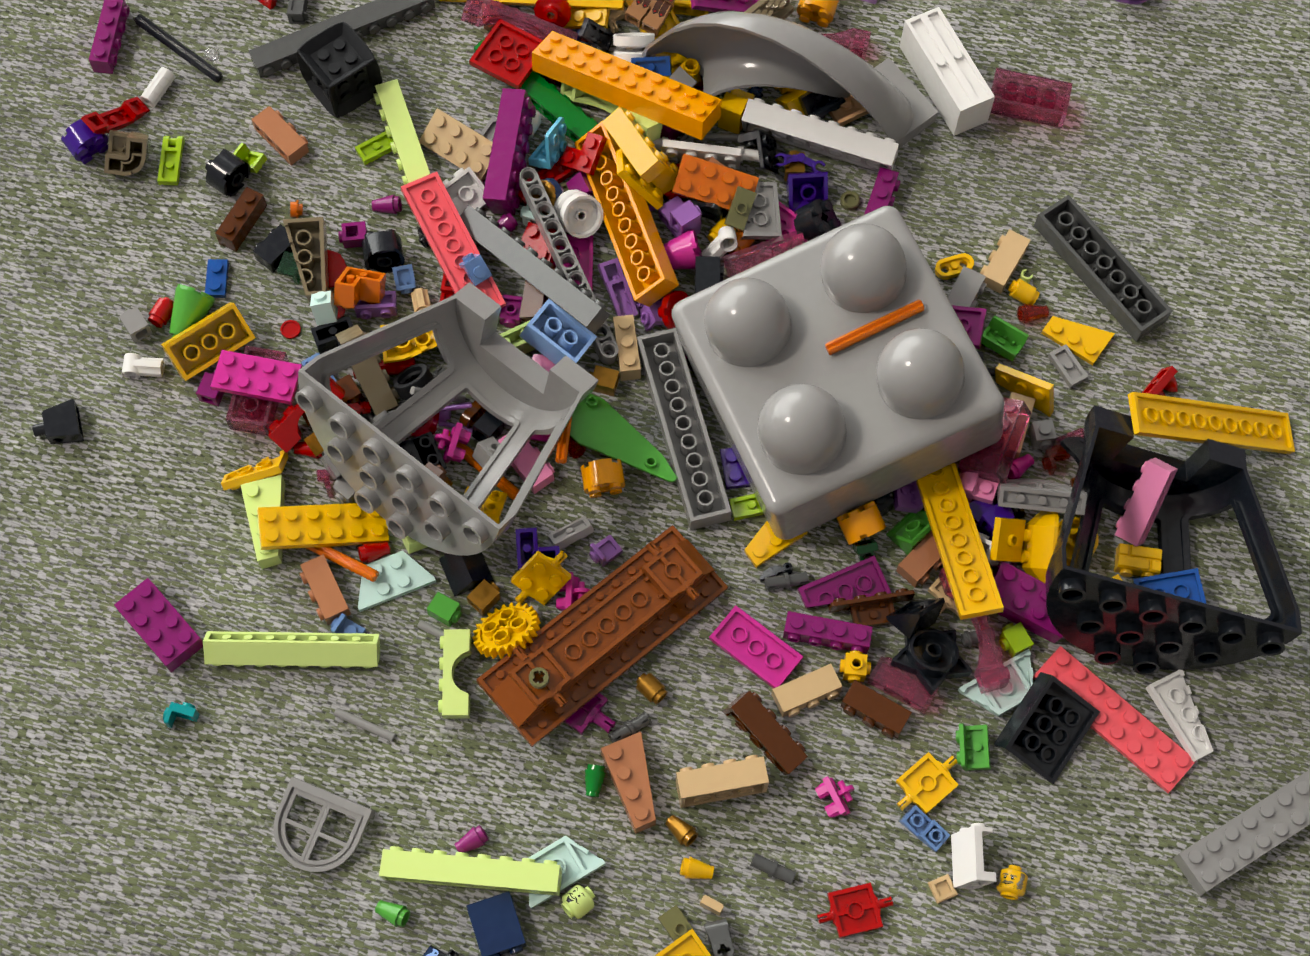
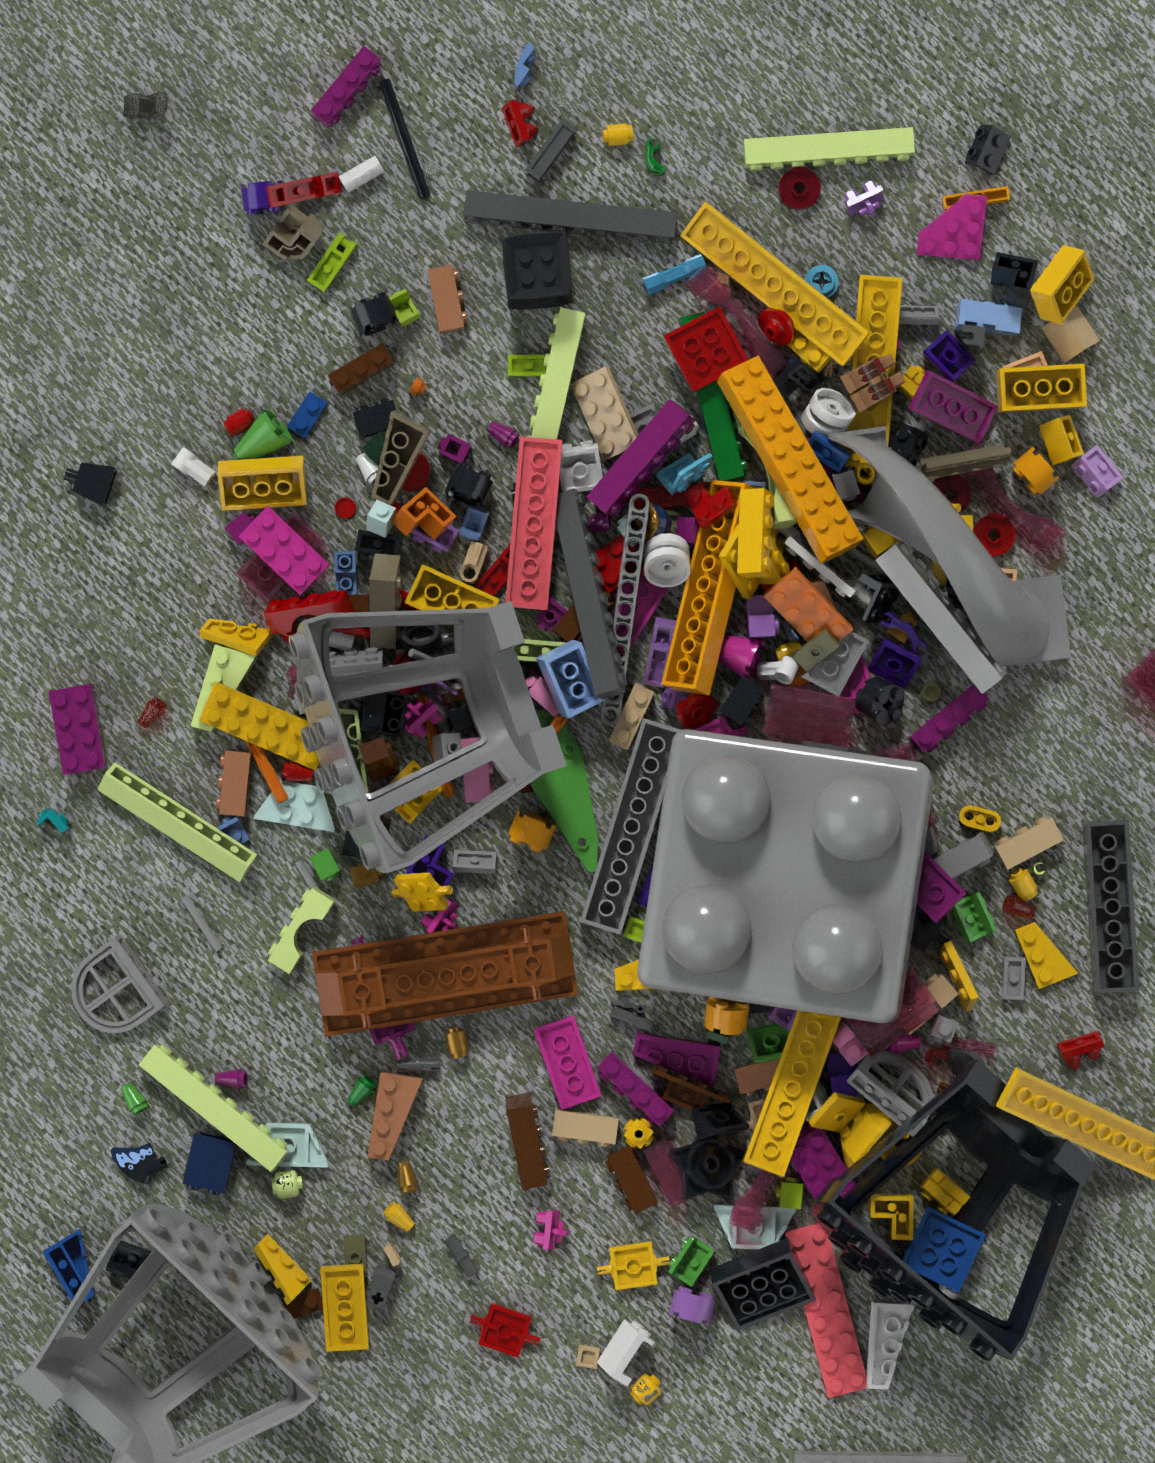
camera: 35 degrees right, 20 degrees up
light grey brick [119,306,153,343] -> none
medium blue bracket [459,253,492,286] -> none
yellow gear [472,602,541,659] -> none
olive bush [529,667,549,689] -> none
medium lavender bracket [589,535,623,567] -> none
pearl gold brick [590,365,620,397] -> none
tan brick [676,755,769,808] -> none
orange axle [825,300,924,355] -> none
medium blue slope [899,805,950,852] -> none
white brick [900,7,995,136] -> none
bright pink brick [1115,458,1178,546] -> none
none -> clear red cone [137,696,167,728]
none -> white cone [355,453,379,485]
none -> dark azure axle [642,254,708,295]
none -> medium lavender brick [668,1286,716,1326]

